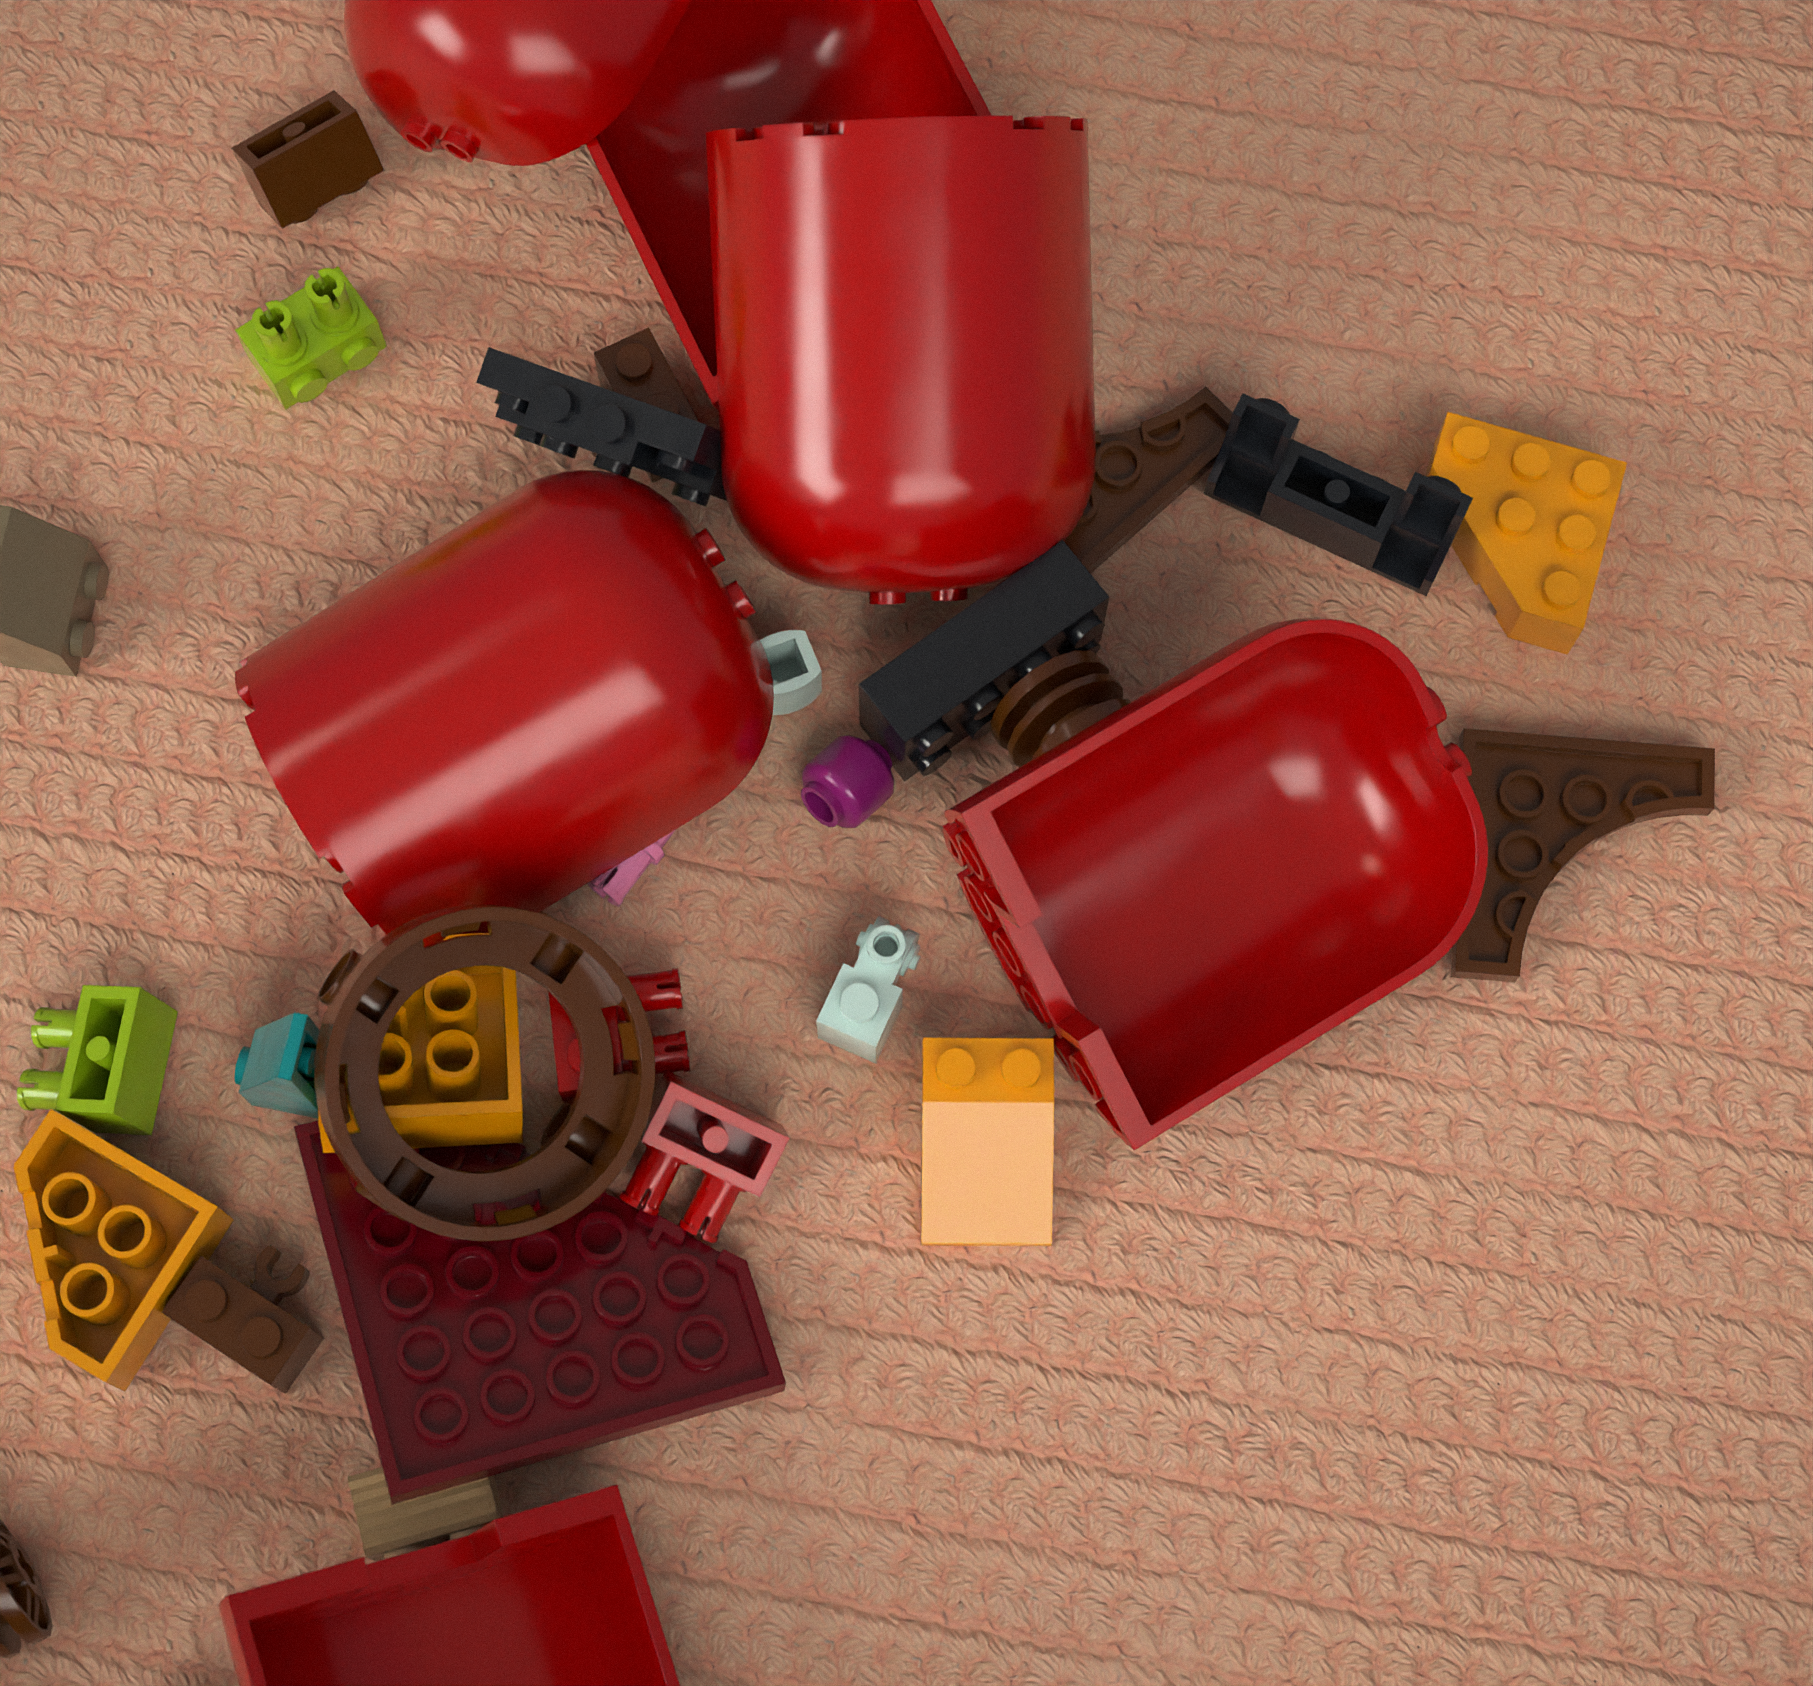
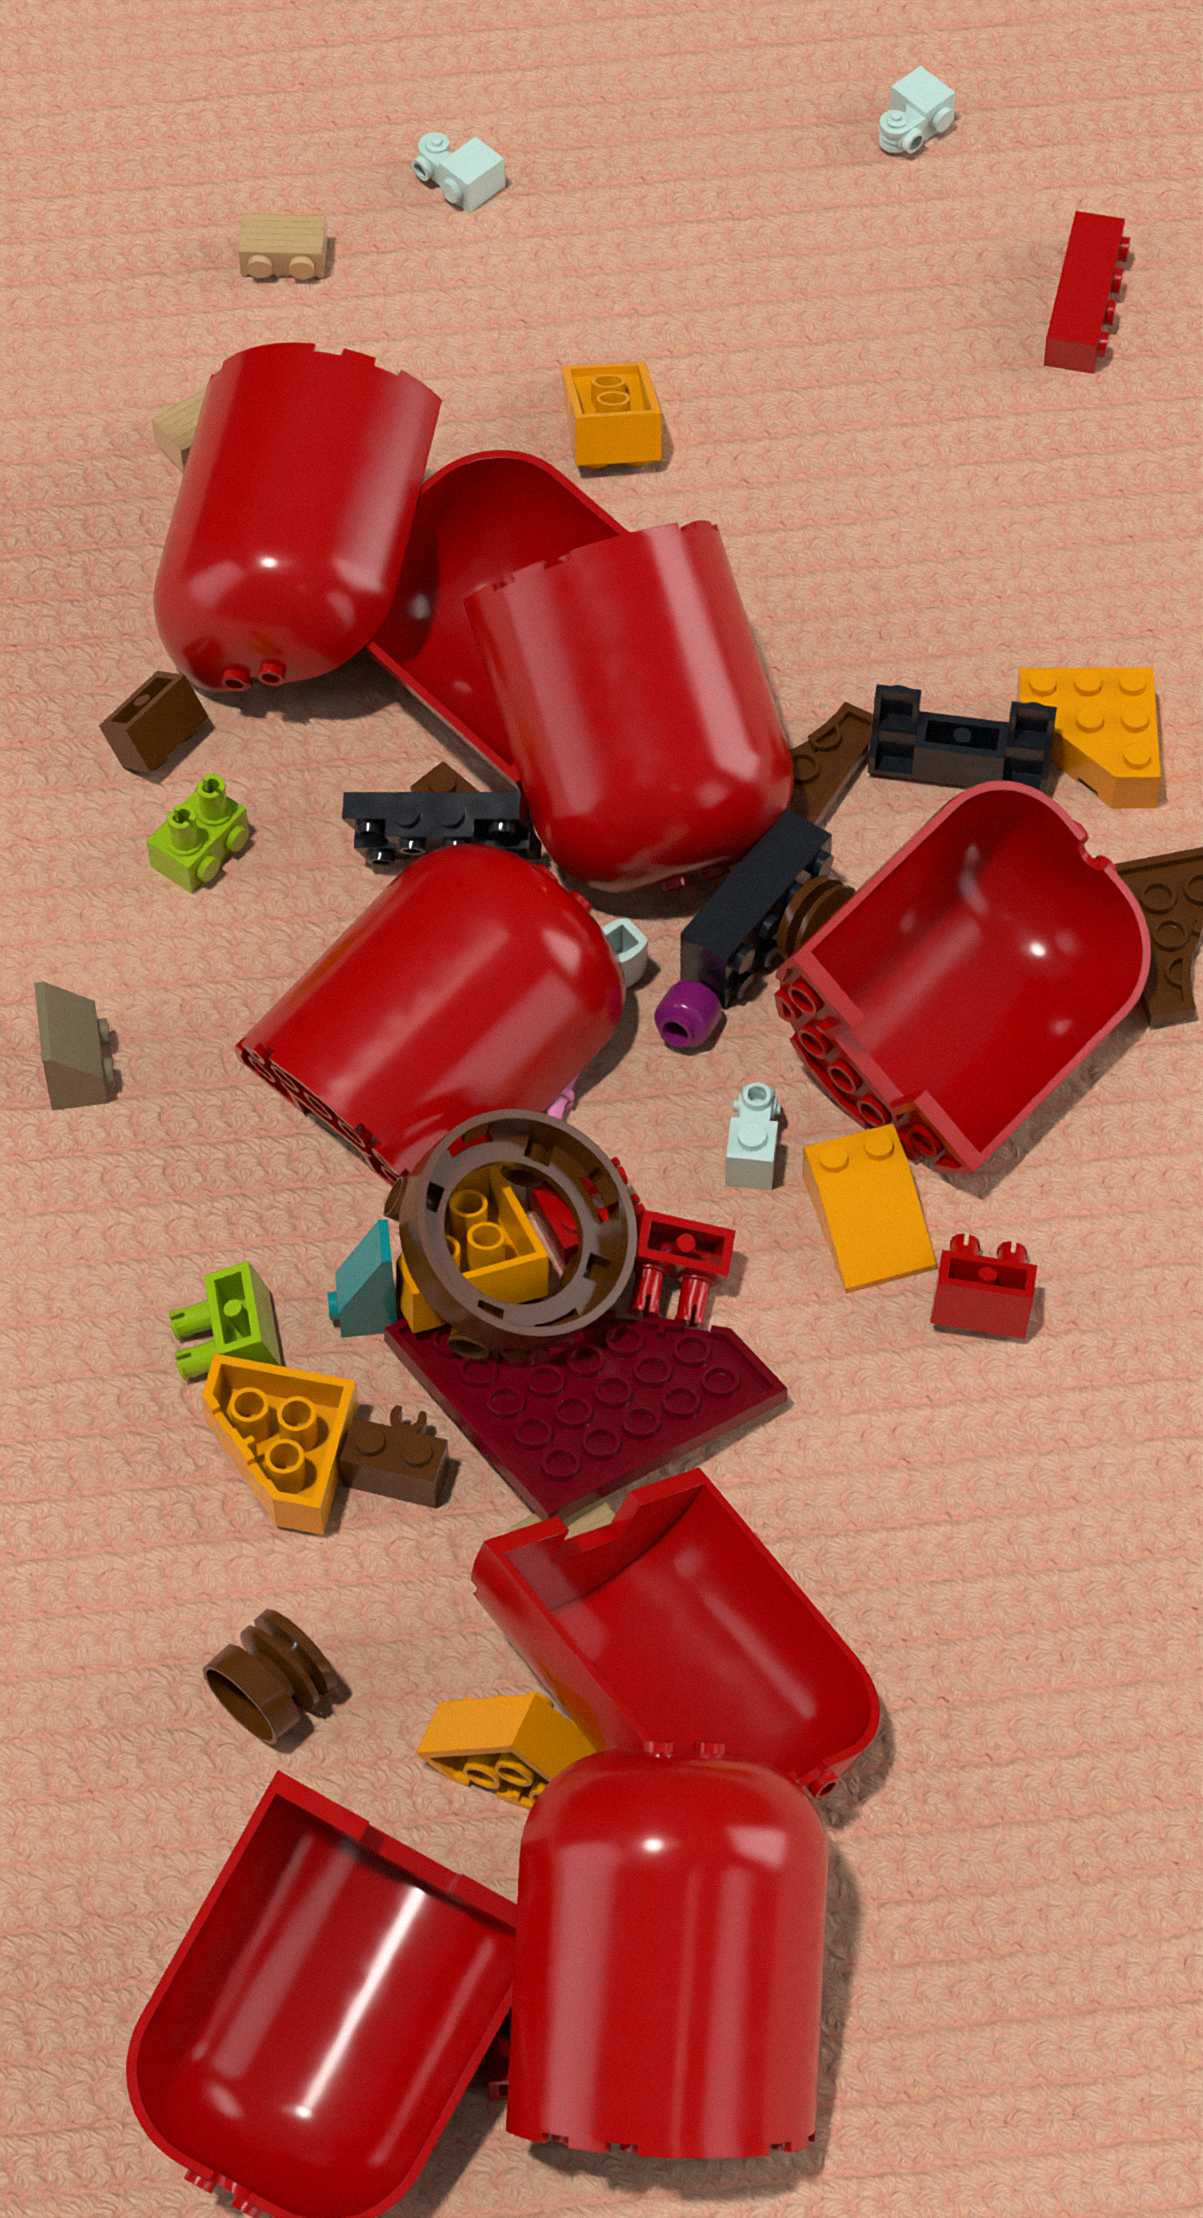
camera: 15 degrees left, 15 degrees down
none -> red brick [930,1234,1037,1339]

